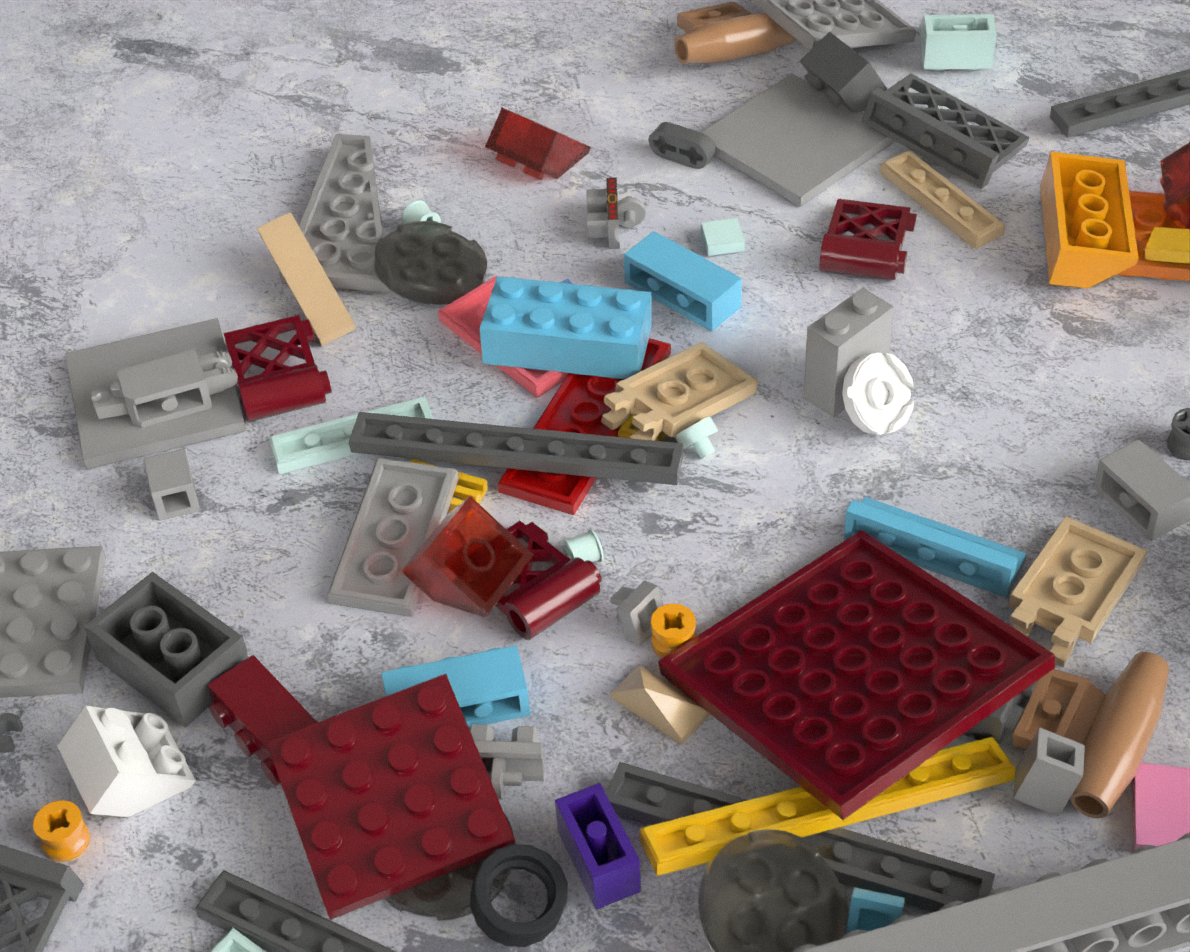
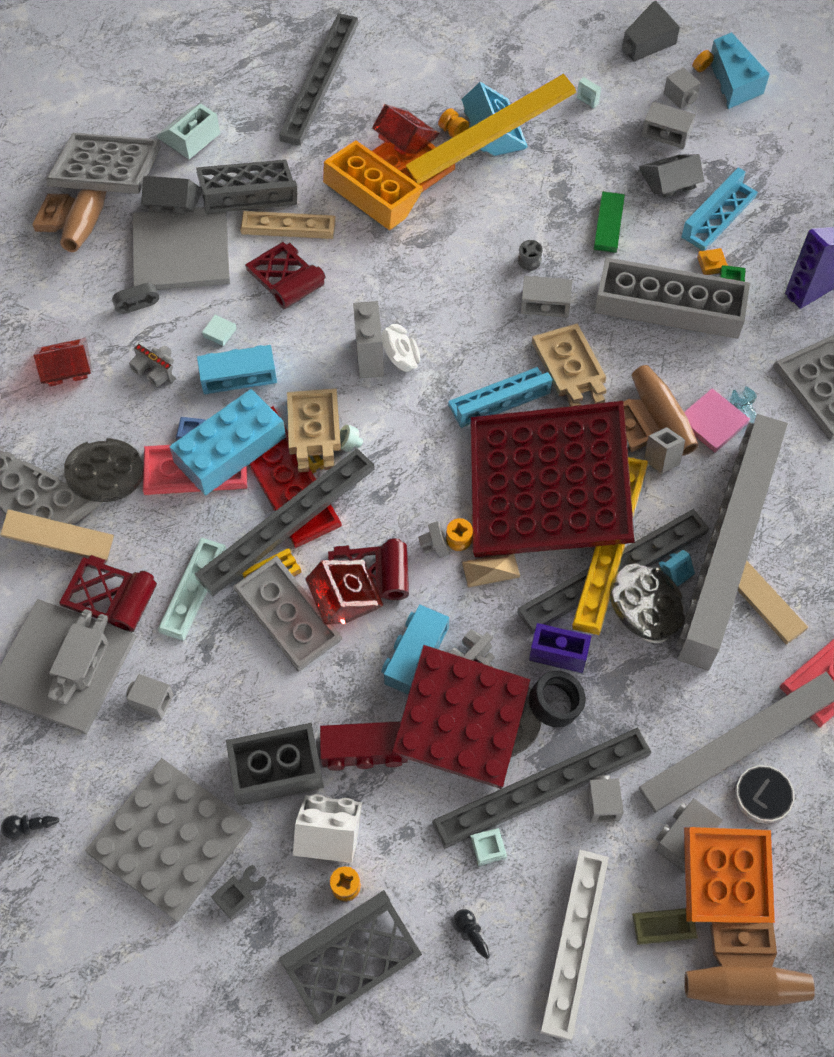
camera: 55 degrees left, 15 degrees up
light aqua axle [402,200,441,239] -> none
light aqua axle [562,529,604,563] -> none

